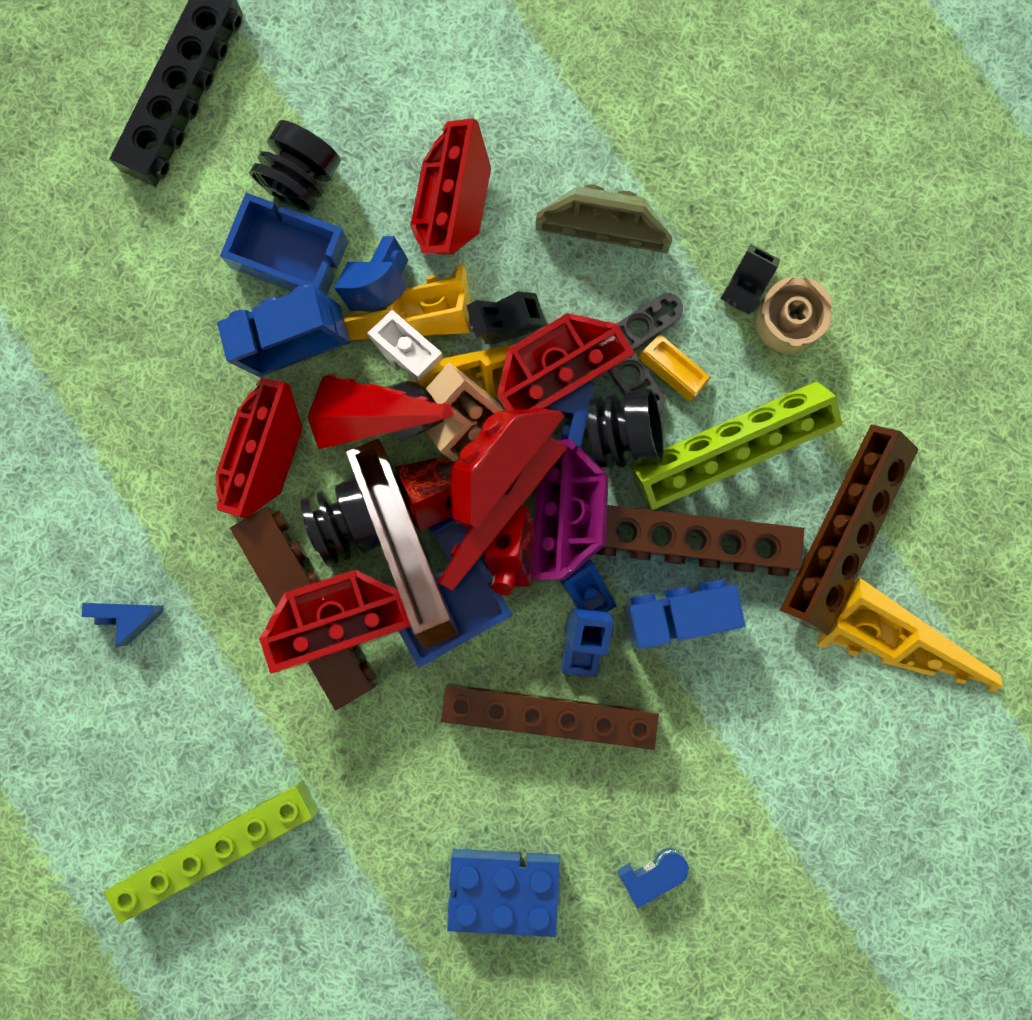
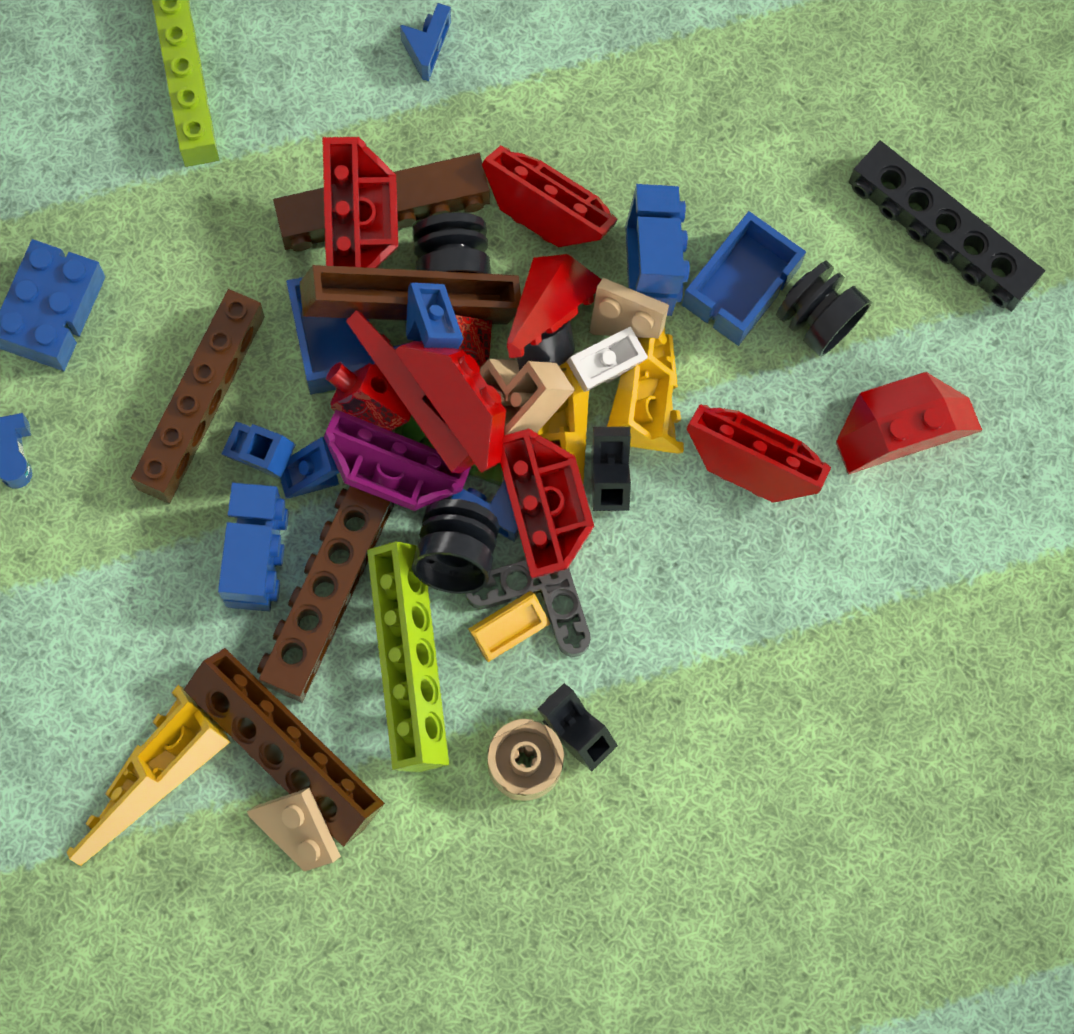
camera: 100 degrees right, 10 degrees down
blue brick [334,236,408,311] -> none
olive wedge [535,185,672,253] -> none
none -> tan wing [247,788,341,872]
none -> blue slope [406,283,463,349]
none -> tan wing [589,278,669,338]
none -> red wedge [836,372,982,475]

